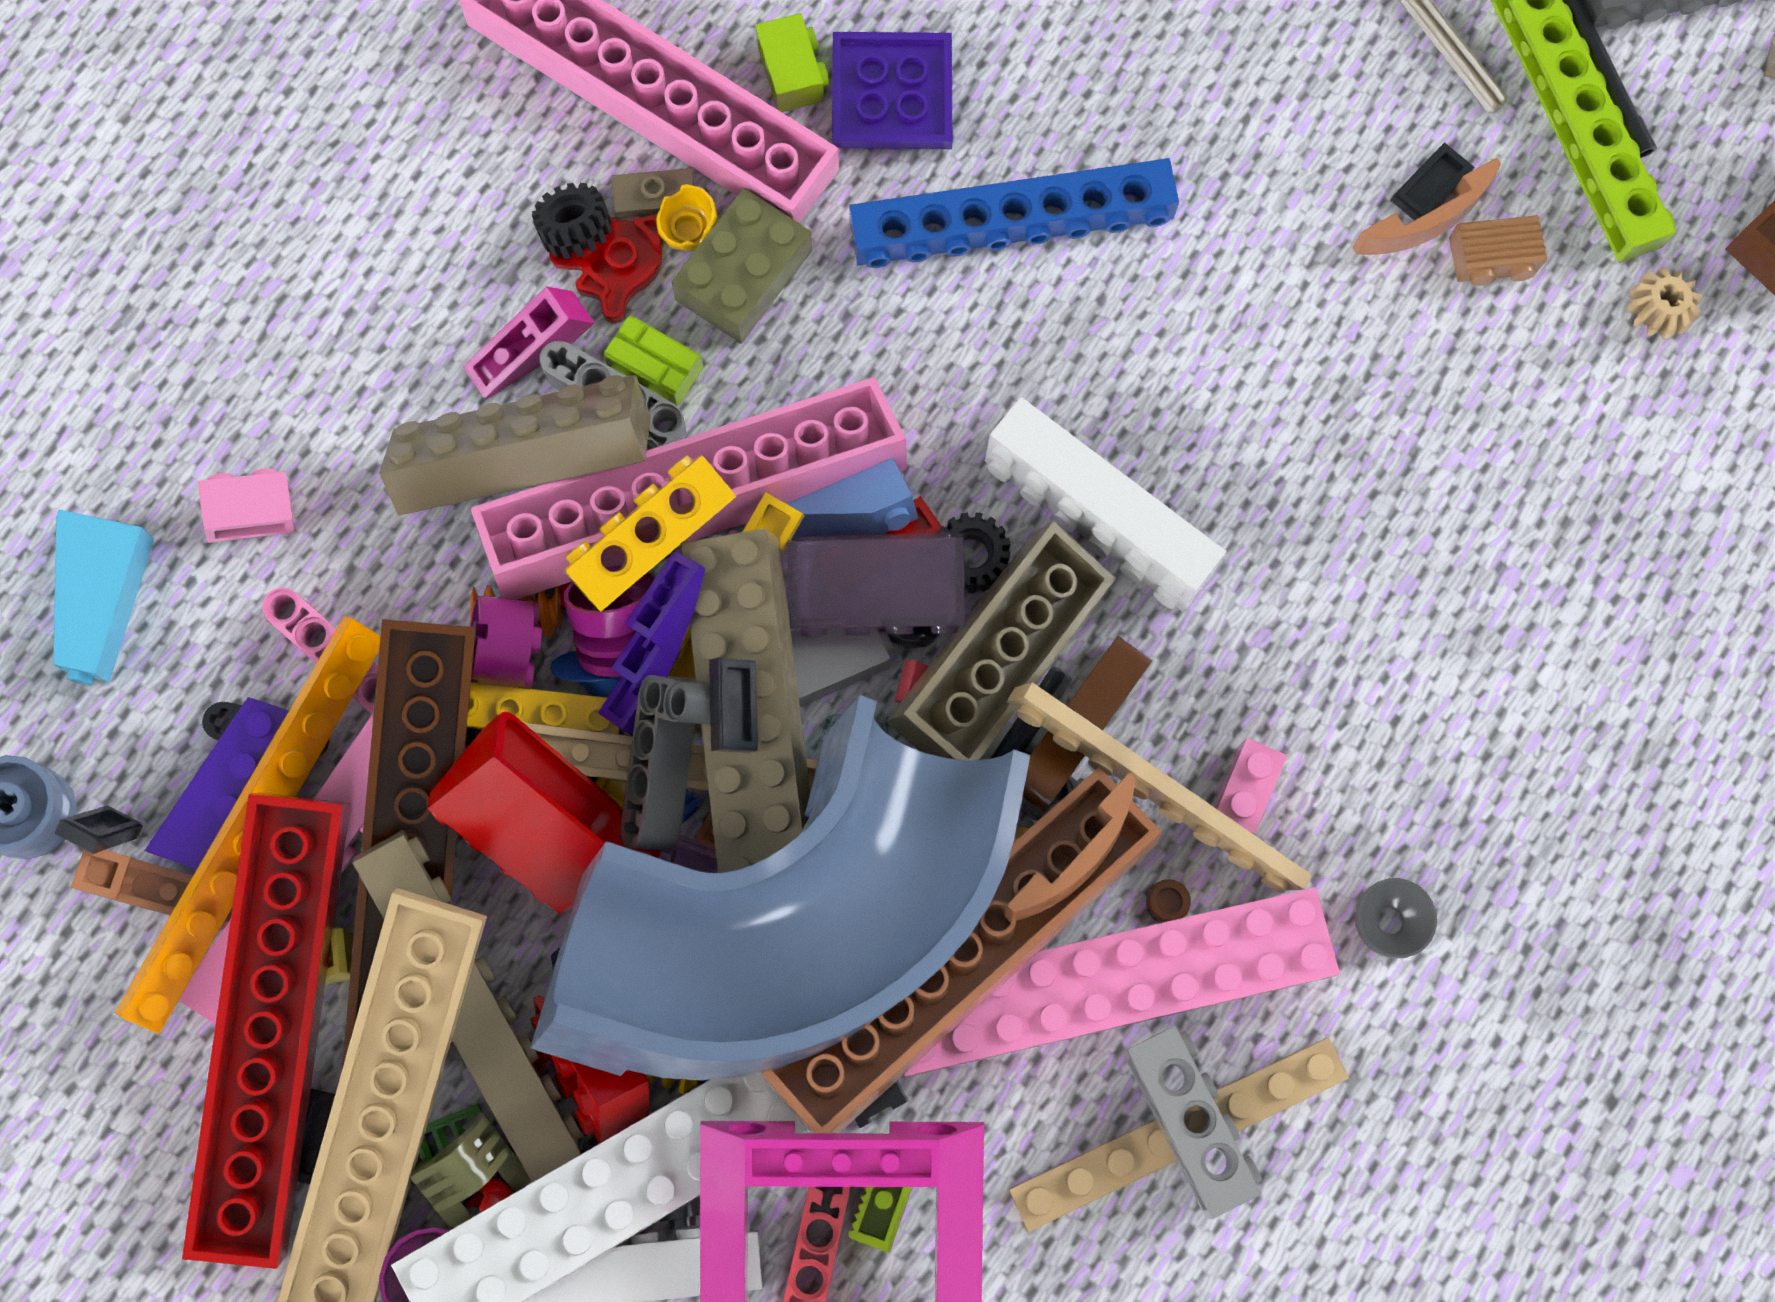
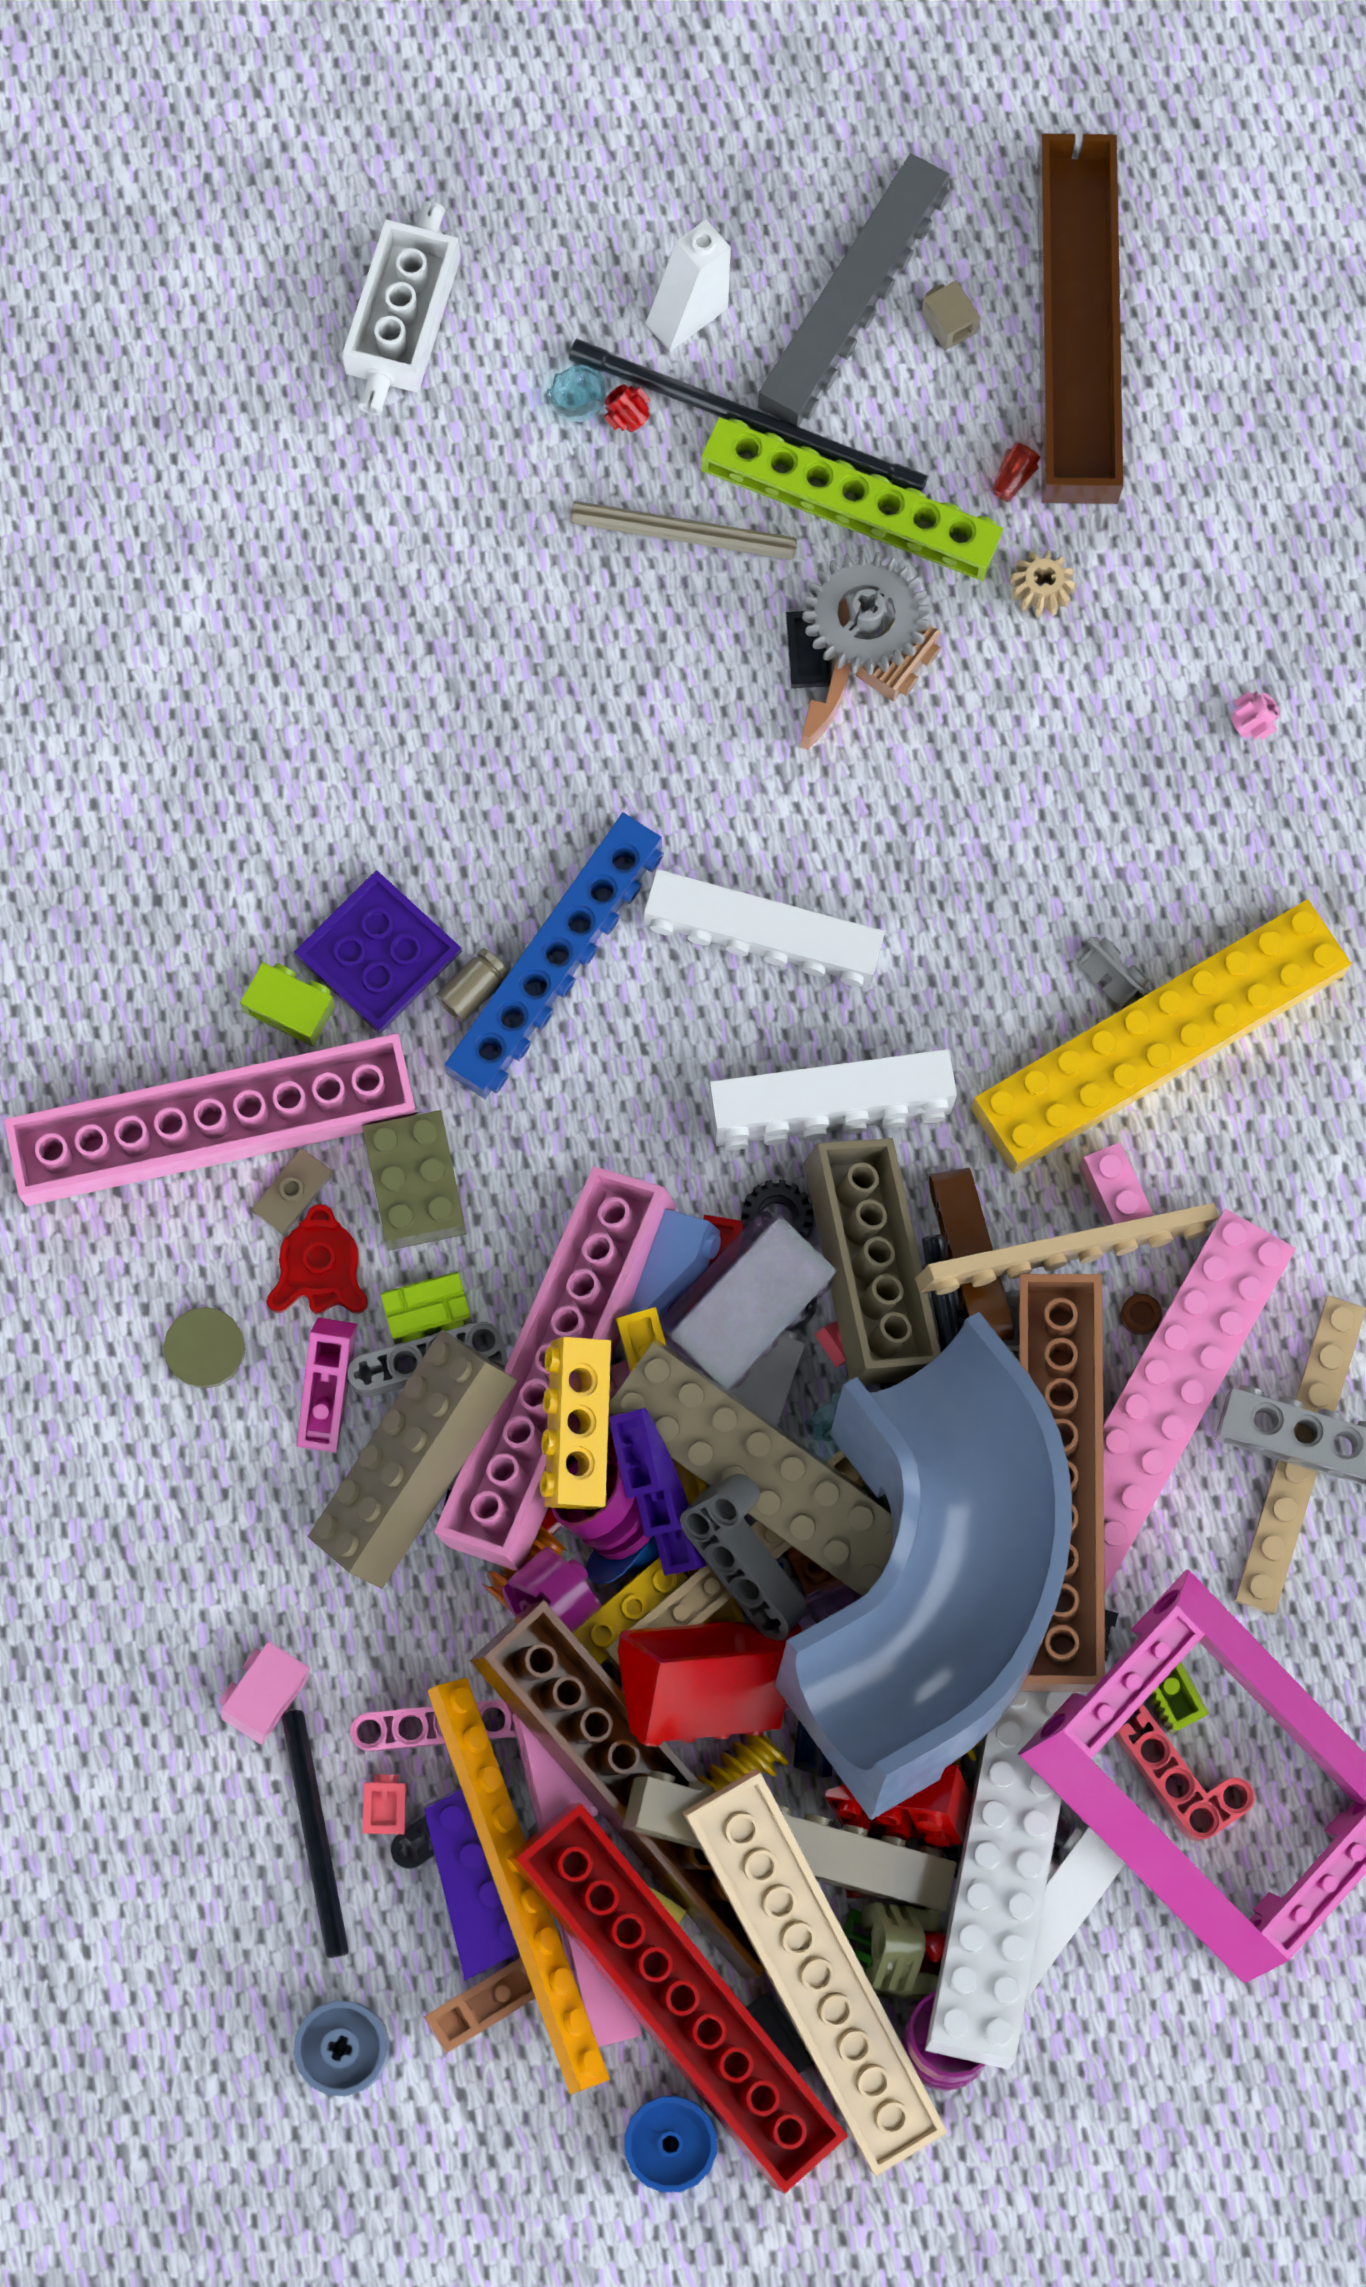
camera: 45 degrees left, 0 degrees up
medium azure slope [53,509,154,686] -> none
black tile [54,805,143,854] -> none
black tyre [532,182,612,258] -> none
yellow hair [656,184,718,252] -> none
black tile [709,657,758,753] -> none
nougat slope [1004,773,1136,922] -> none
dark grey piece [1355,878,1437,959] -> none
none -> olive tile [163,1307,246,1389]
none -> black axle [281,1710,349,1958]
none -> coral bracket [362,1774,408,1834]
none -> dark tan piece [435,948,509,1023]
none -> blue wheel [624,2096,717,2193]
none -> white brick [644,869,885,987]
none -> yellow piece [697,1733,789,1793]
none -> light grey gear [802,551,931,675]
none -> yellow brick [971,899,1352,1174]
none -> clear red cone [991,442,1041,502]
none -> light grey hinge [1074,937,1151,1009]
none -> bright pink gear [1231,691,1280,740]

